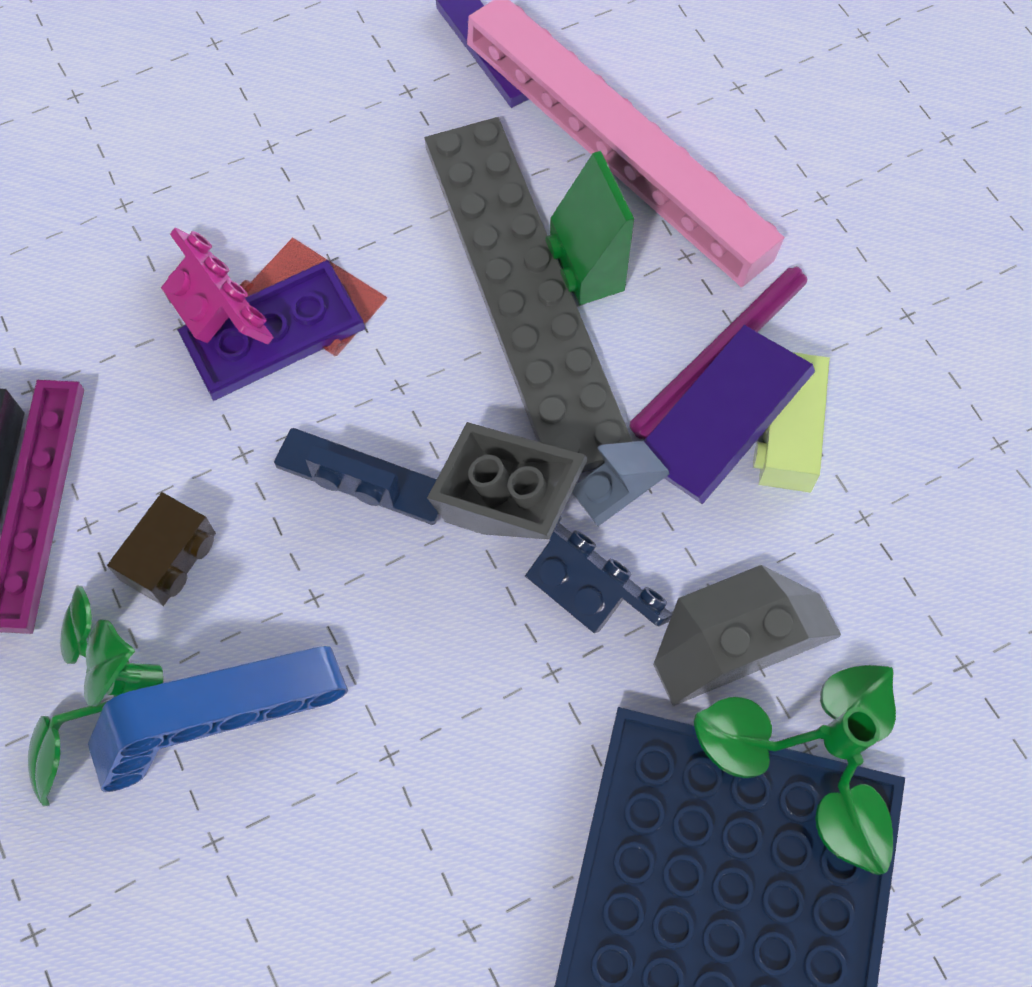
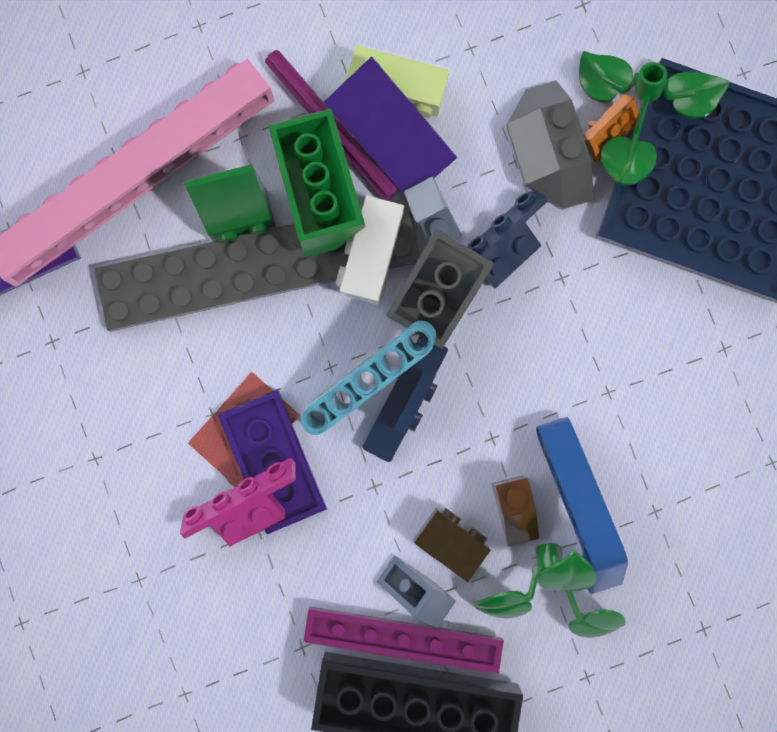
camera: 80 degrees left, 20 degrees up
none -> green slope [268,109,366,258]
none -> medium azure beam [301,321,436,435]
none -> white brick [336,195,404,305]
none -> sand blue slope [377,555,456,628]
none -> reddish brown slope [491,475,539,547]
none -> orange plate [583,94,639,163]

